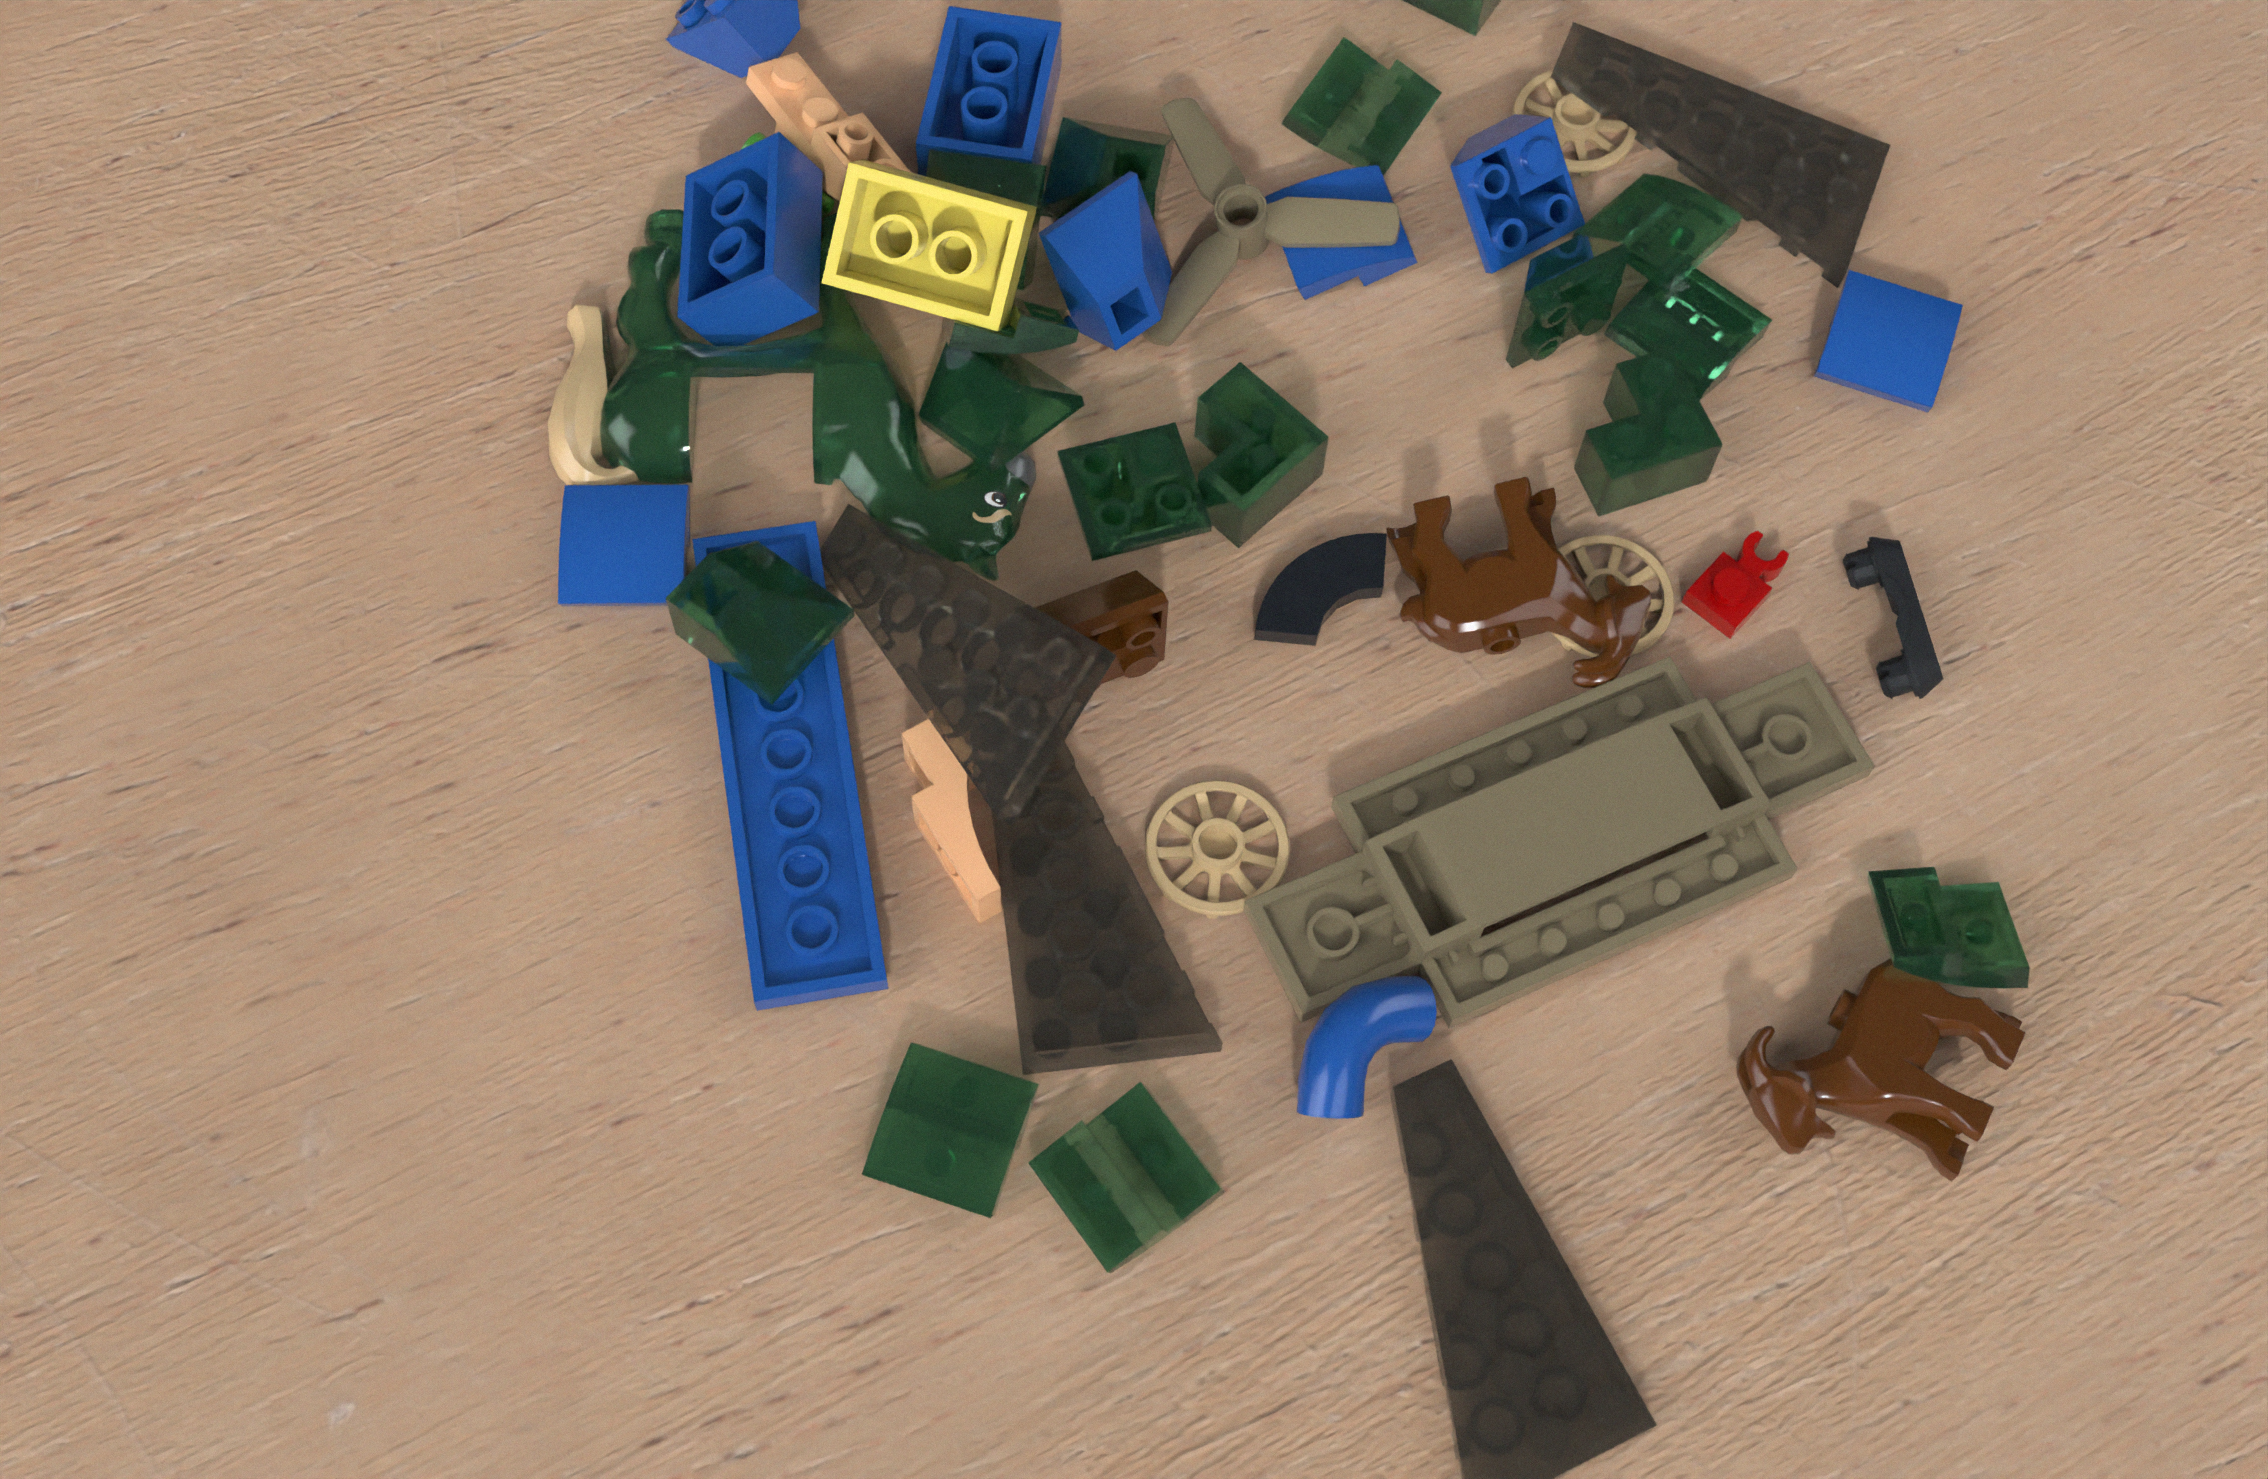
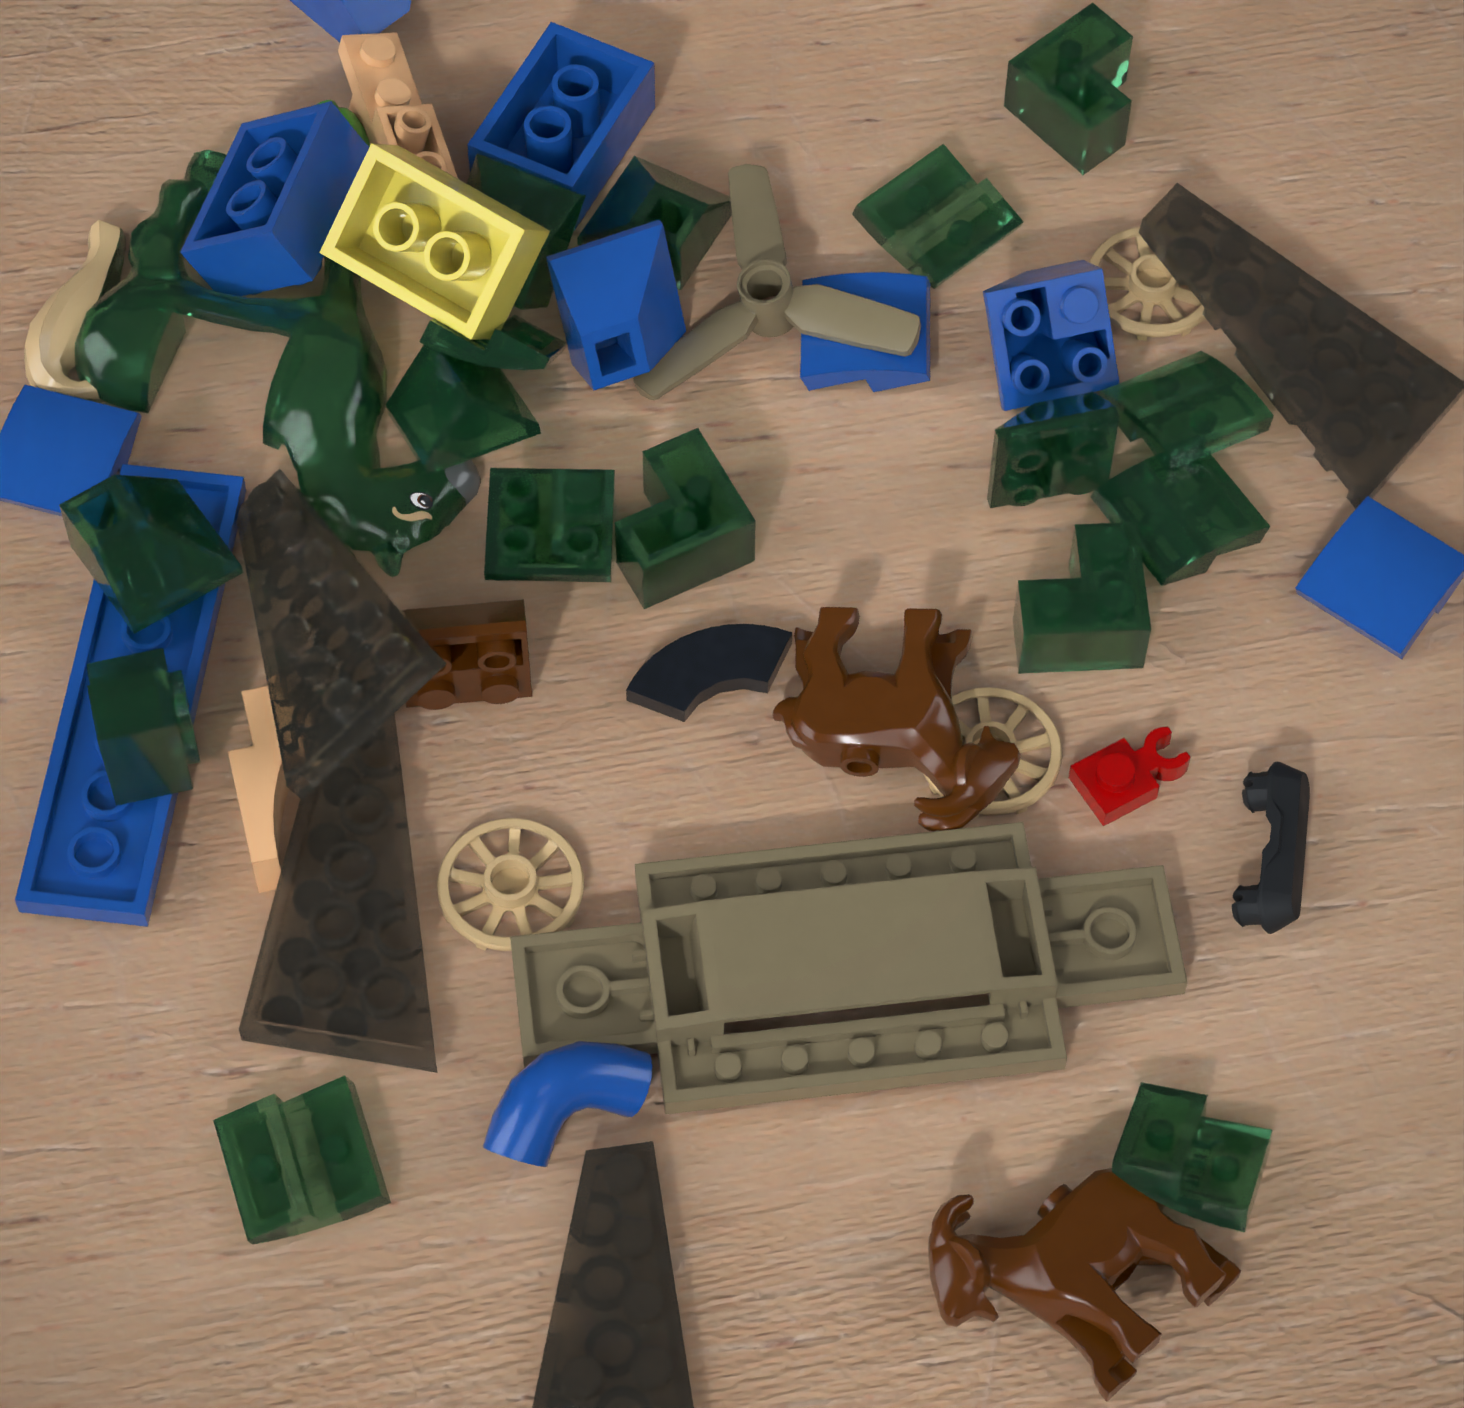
camera: 20 degrees right, 5 degrees down
clear green slope [862,1042,1040,1218] -> none
none -> clear green brick [86,648,201,806]

